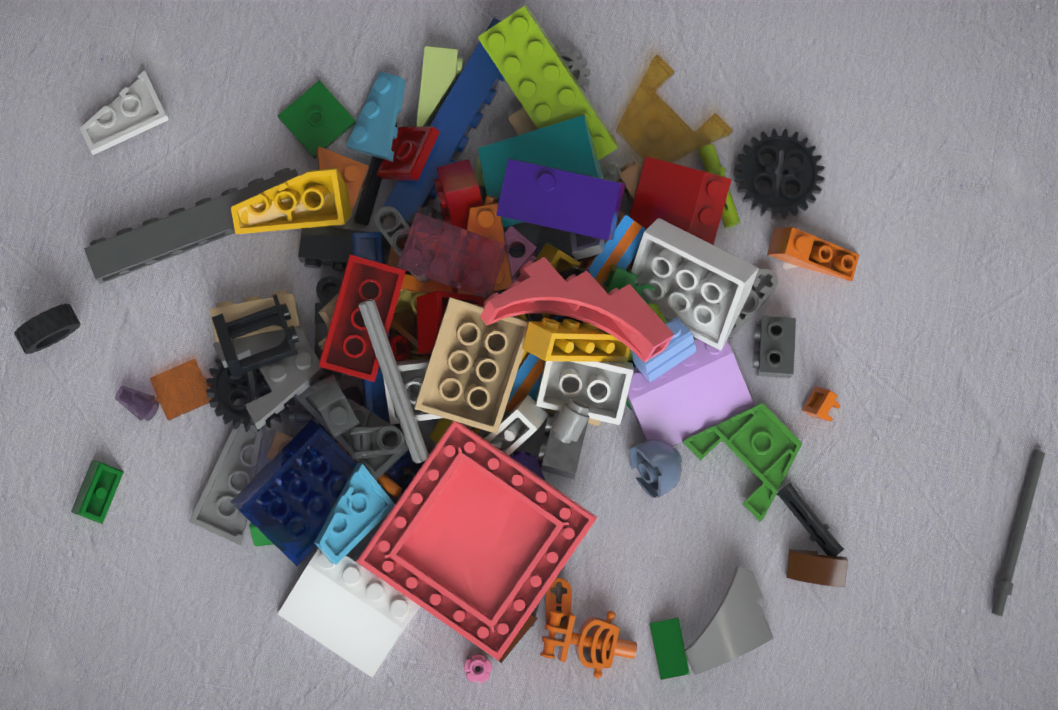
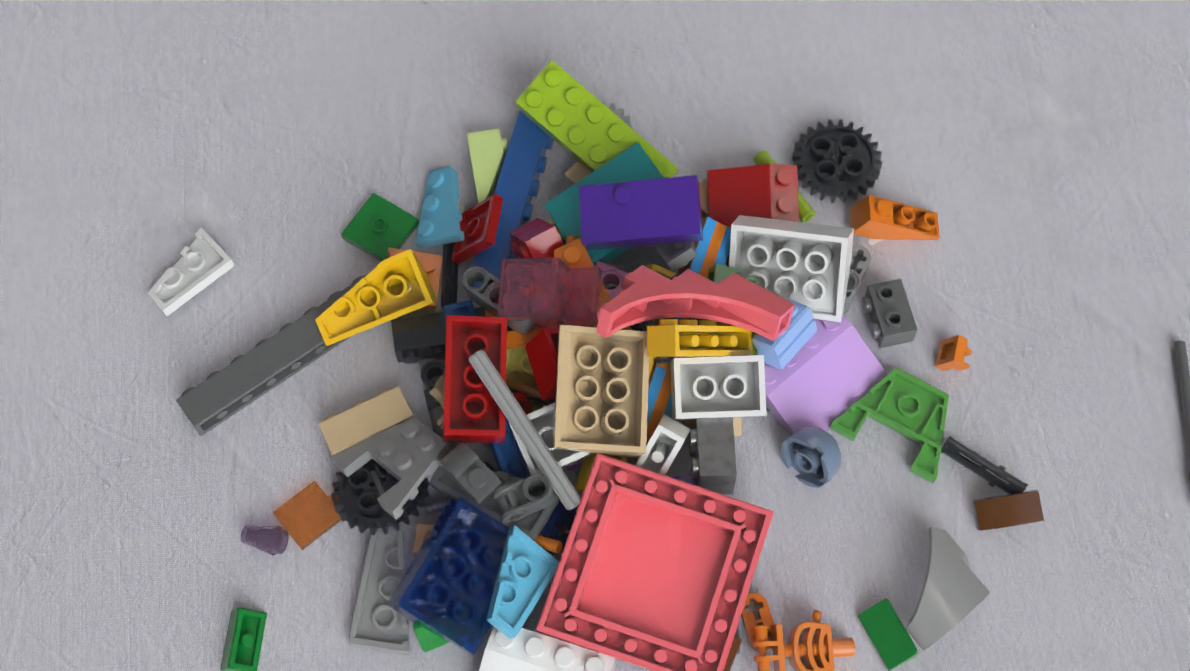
camera: 10 degrees left, 15 degrees down
black tyre [14,303,81,354] -> none
black panel [212,294,299,377] -> none
light grey brick [552,398,590,444] -> none
clear yellow wing [616,54,733,163] -> none

